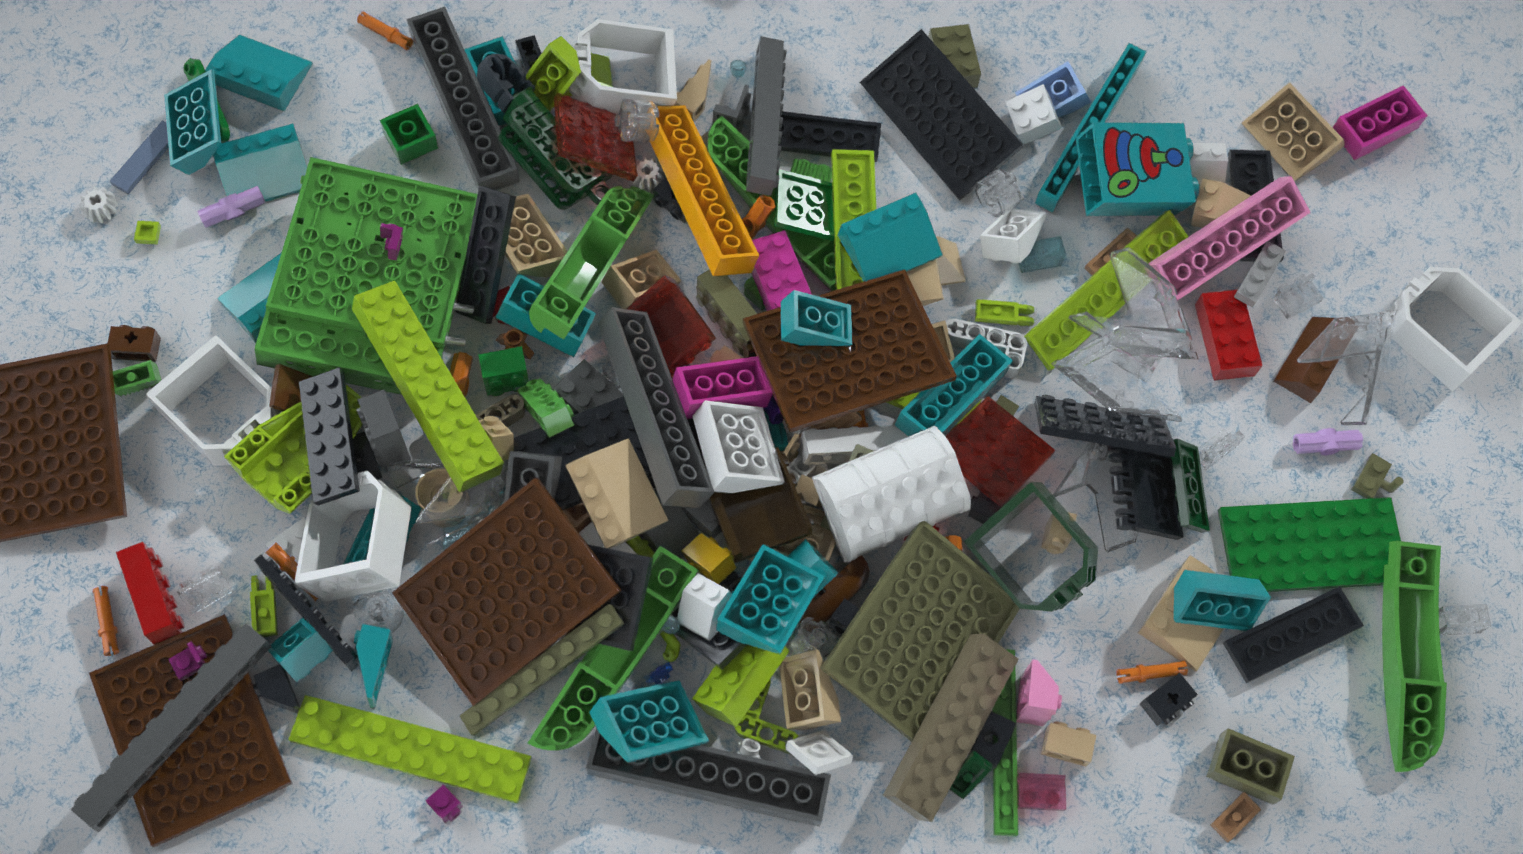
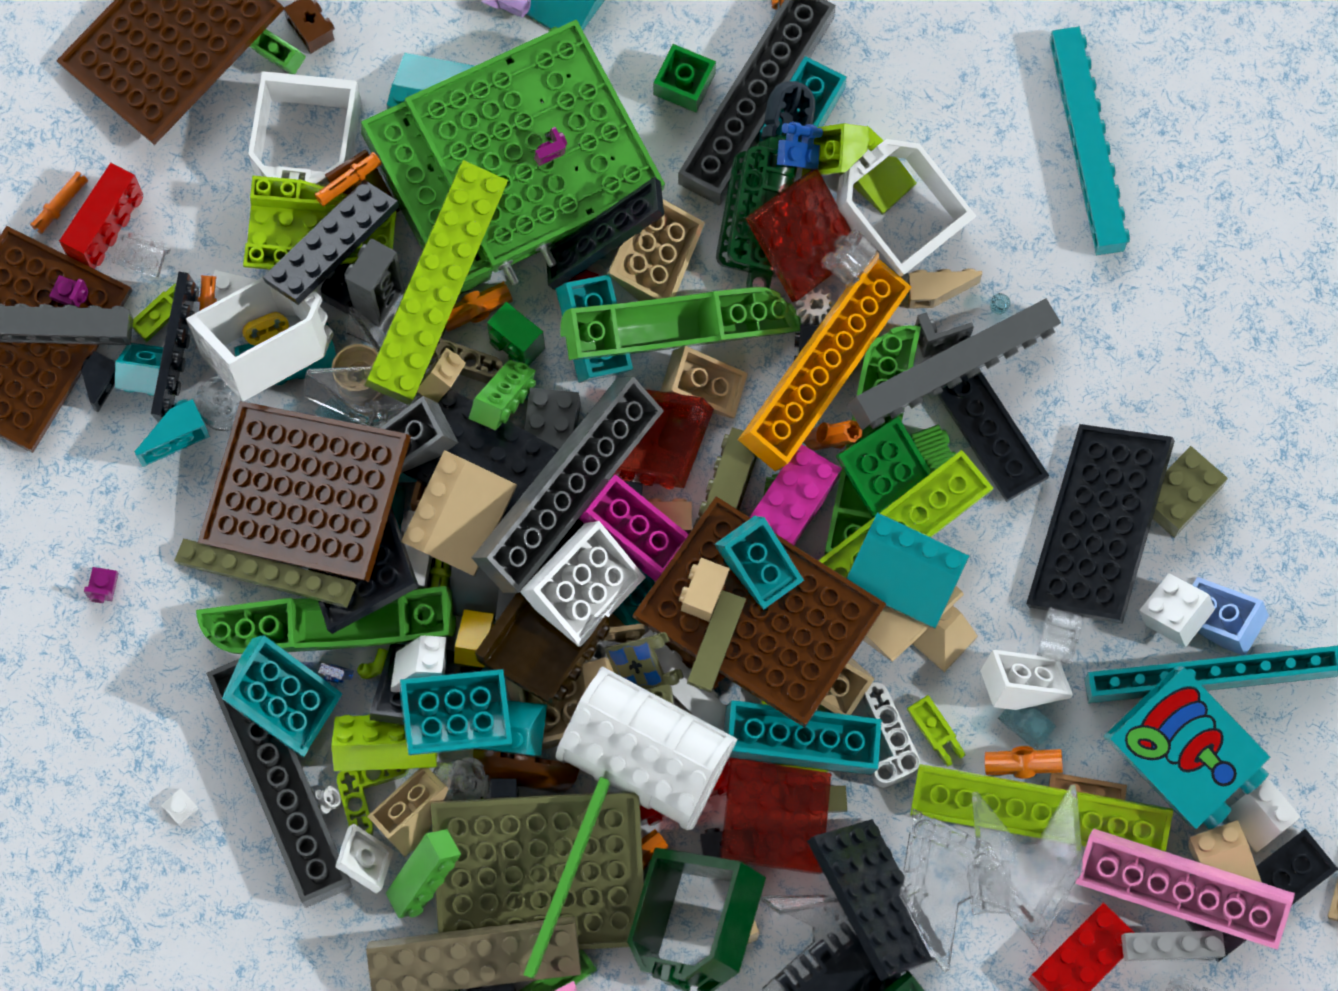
camera: 60 degrees right, 5 degrees up
lime plate [288,695,532,804] -> none
dark orange rock [496,329,535,359] -> none
black brick [515,35,541,75] -> none
clear light blue hinge [661,614,680,634] -> none
none -> yellow beam [242,312,289,345]
none -> orange pin [315,152,382,207]
none -> bright green brick [386,829,461,918]
none -> bright green tile [523,777,610,979]
none -> olive flag [605,632,684,689]
none -> tan brick [679,558,729,622]
none -> olive tile [687,590,746,693]
none -> blue plate [777,122,823,169]
none -> orange piece [985,746,1063,779]

